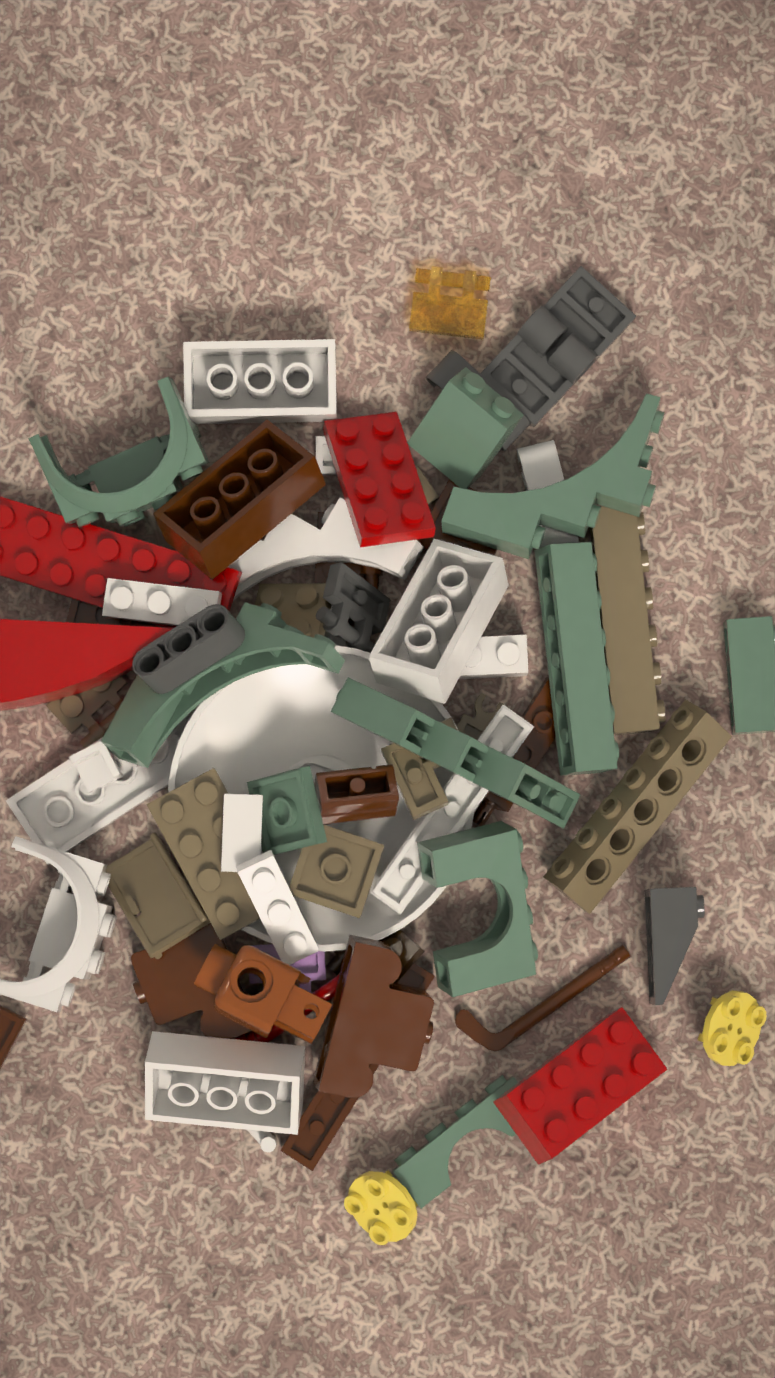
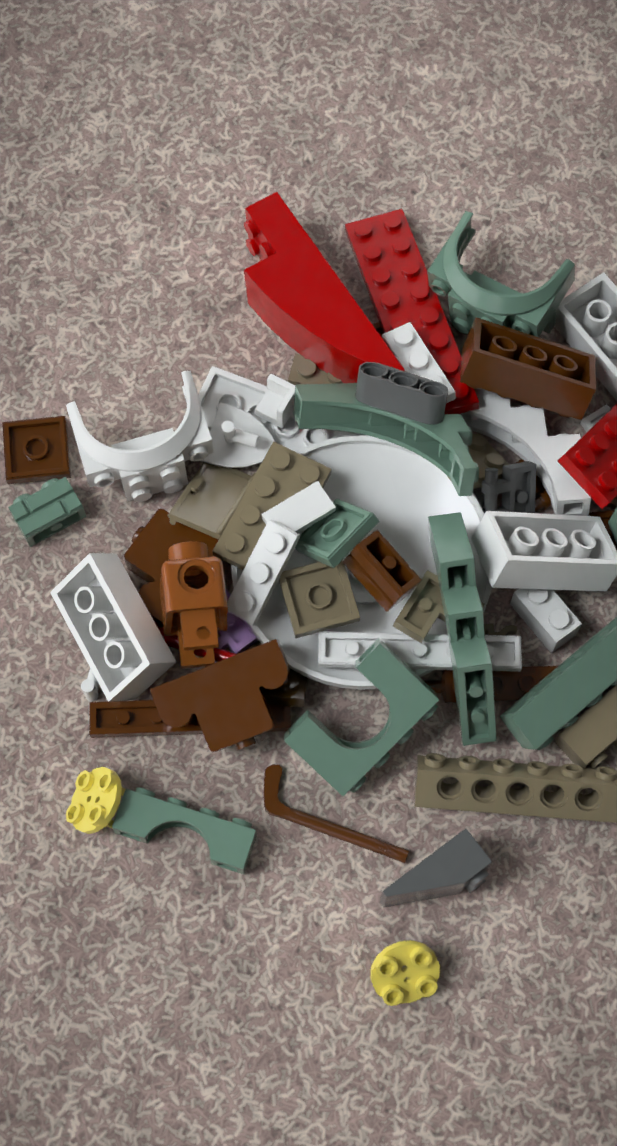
camera: 55 degrees right, 15 degrees down
red brick [493,1007,667,1165] -> none
none -> sand green brick [8,477,87,547]
none -> white shield [200,402,275,468]

